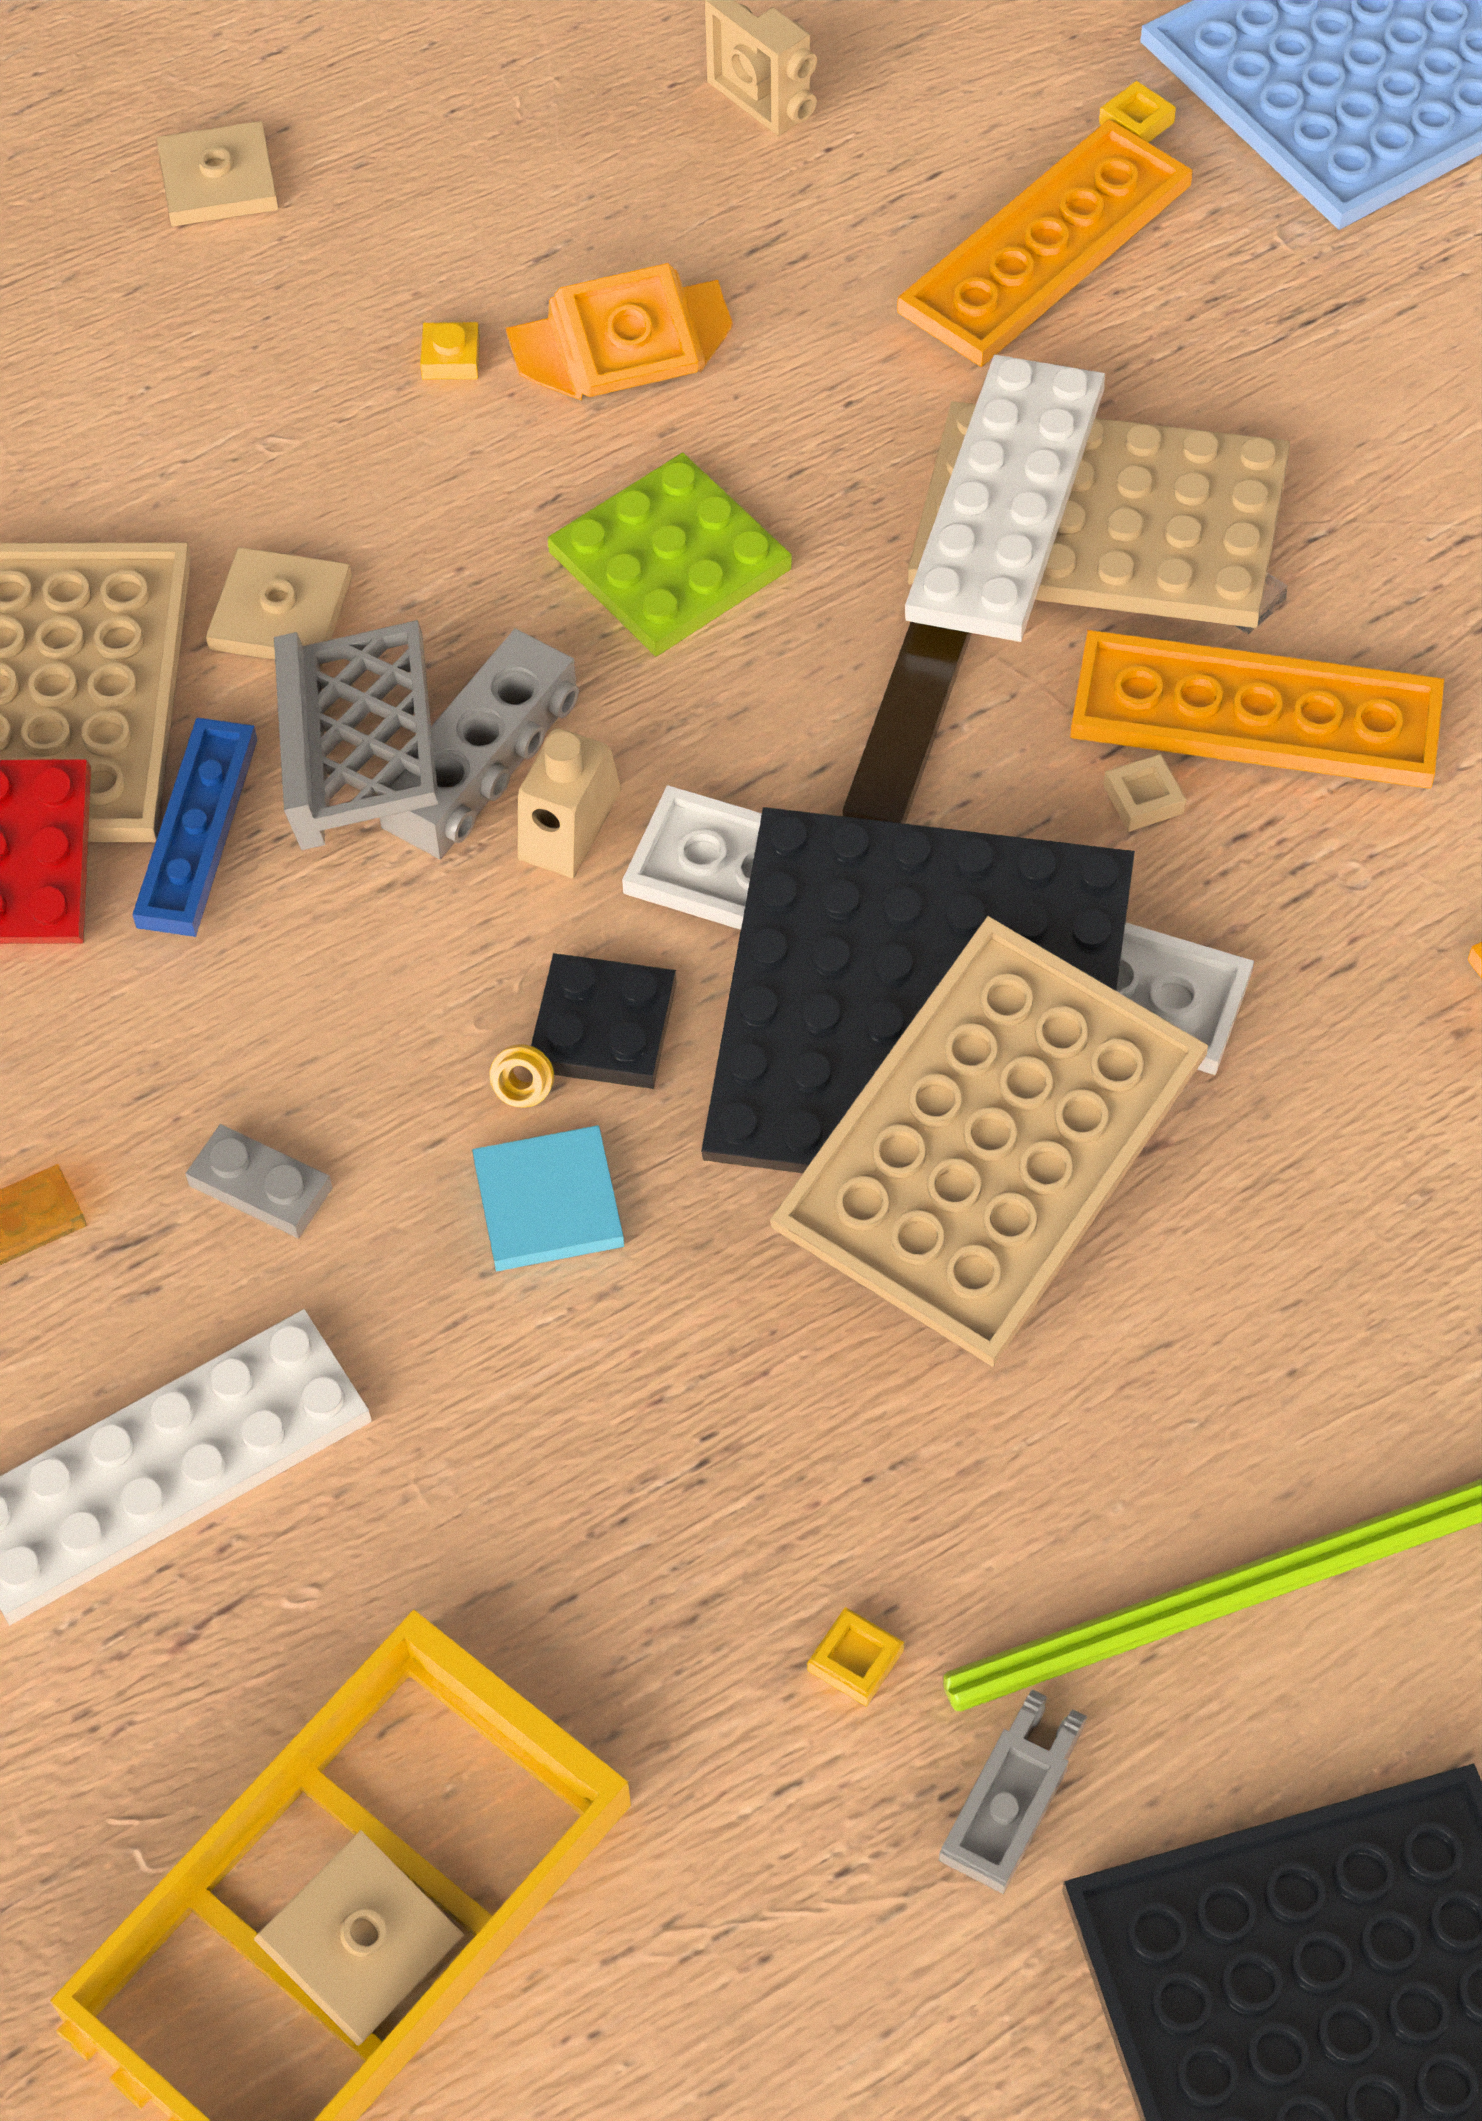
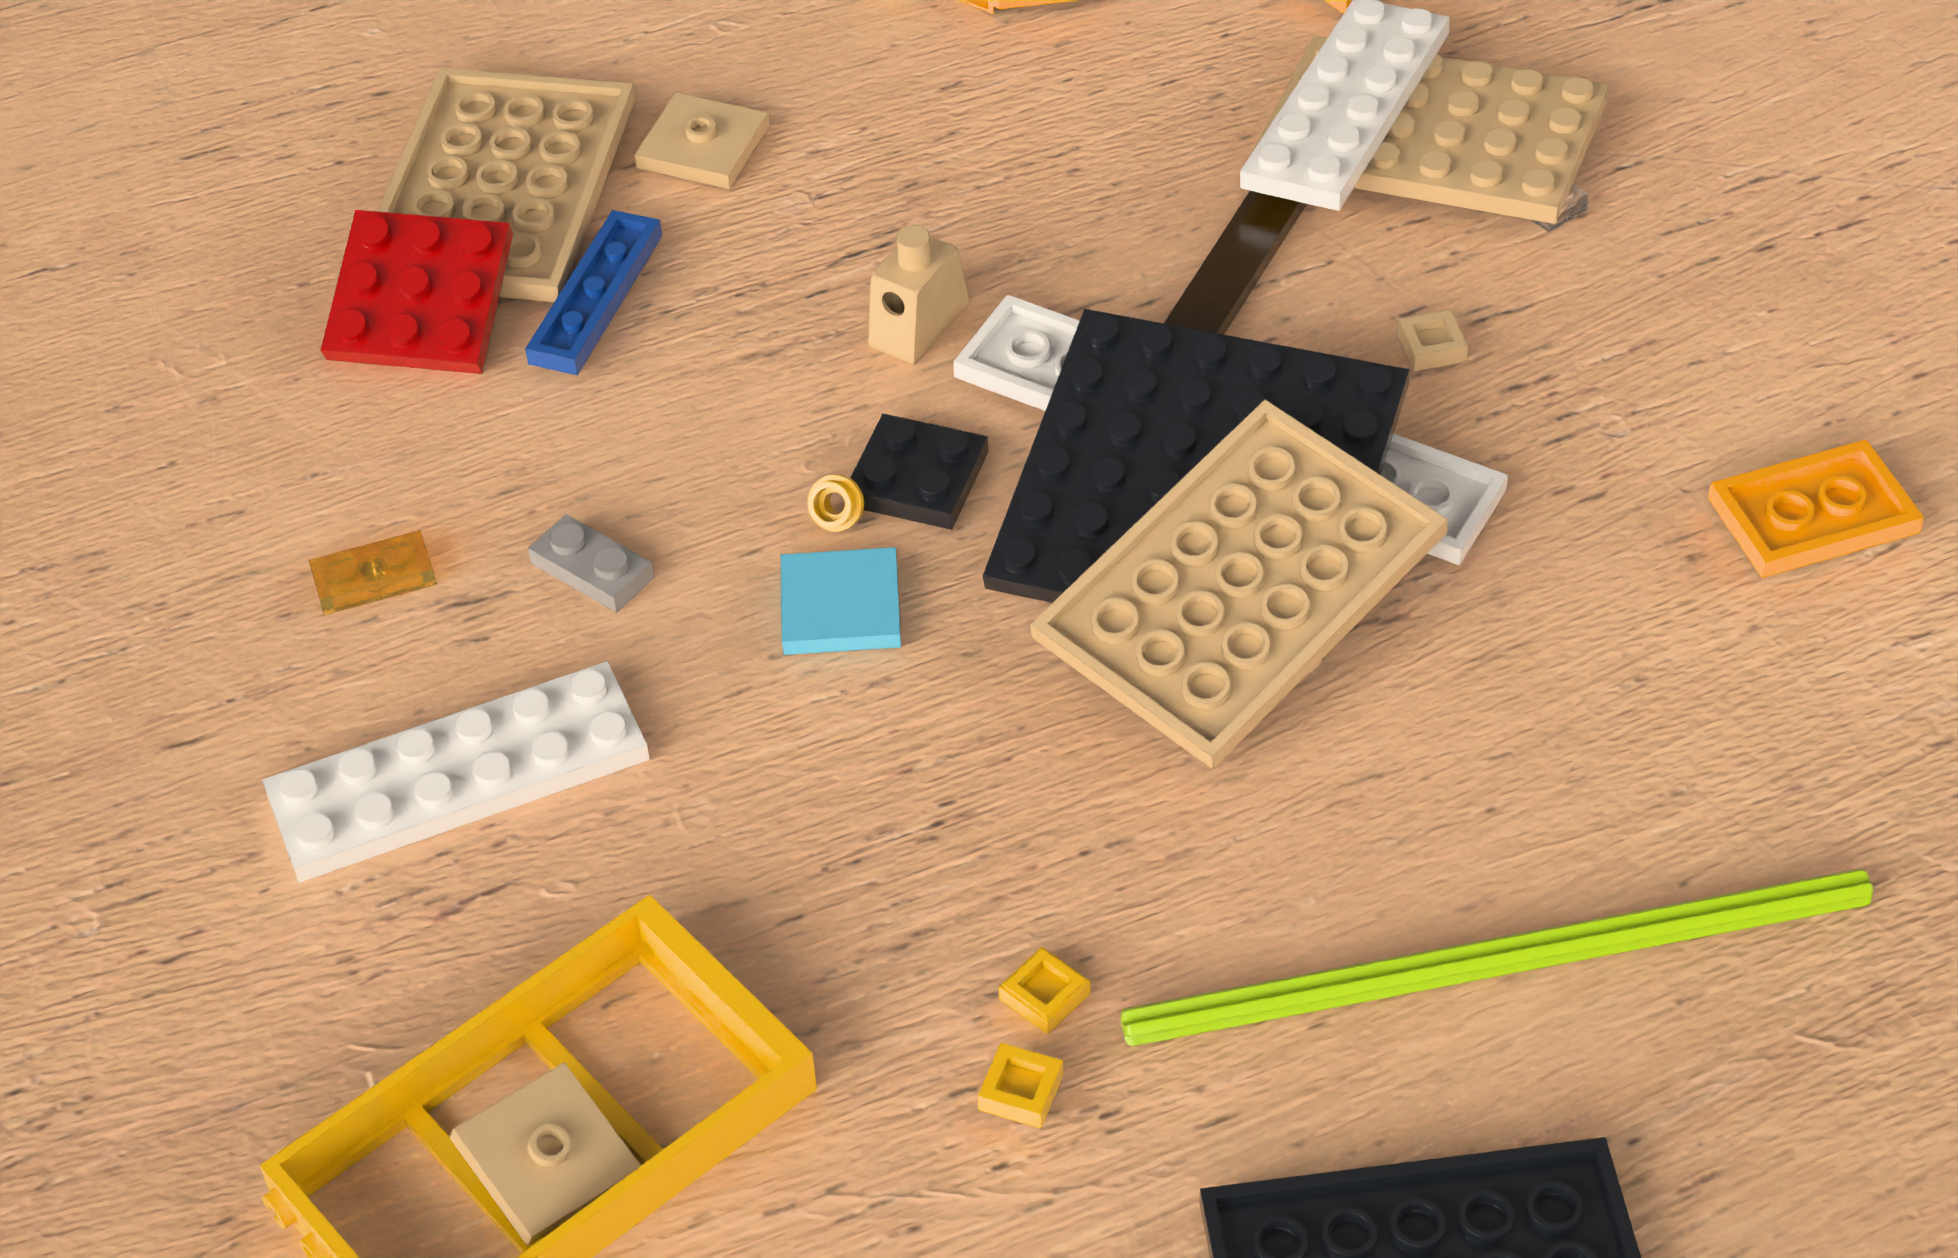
camera: 10 degrees right, 10 degrees down
light grey fence [274,620,439,850] -> none
light grey brick [380,628,579,860] -> none
lime plate [547,452,792,657] -> none
light grey hinge [939,1689,1087,1894] -> none
light orange plate [1070,630,1445,789] -> none
none -> yellow plate [978,1042,1064,1129]

